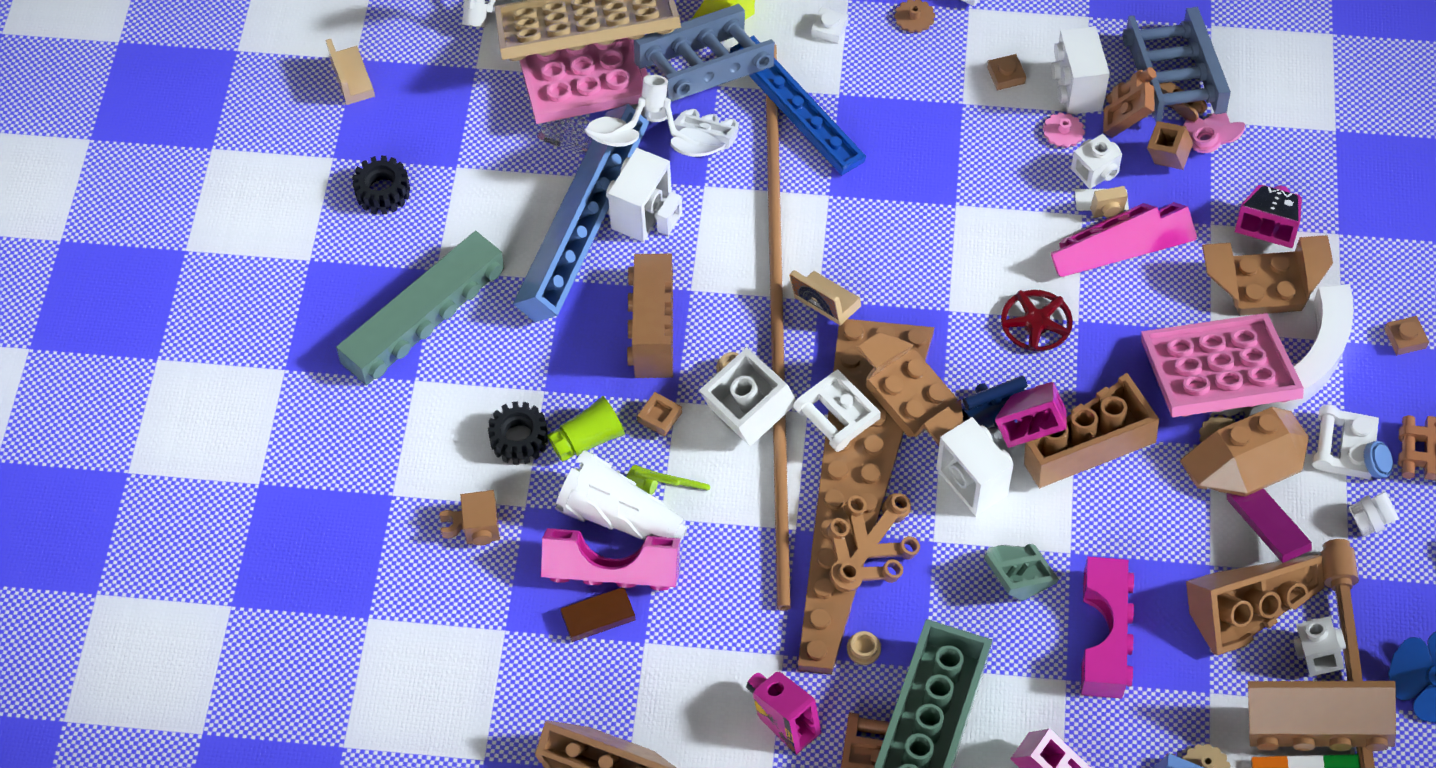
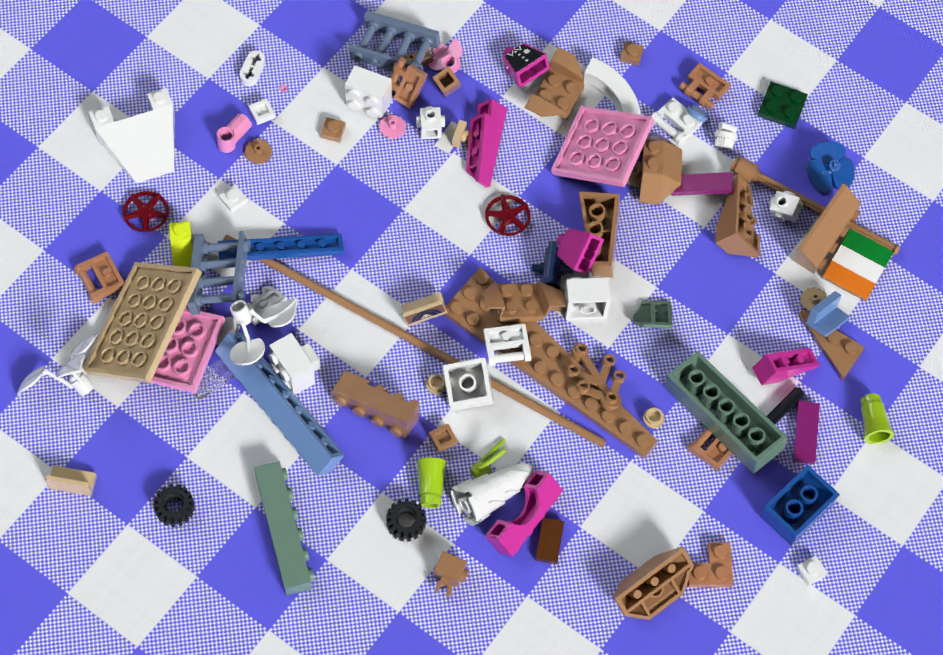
camera: 65 degrees left, 5 degrees up
dark pink torso [746,672,822,755] -> none
dark pink arch [1081,556,1134,699] -> none

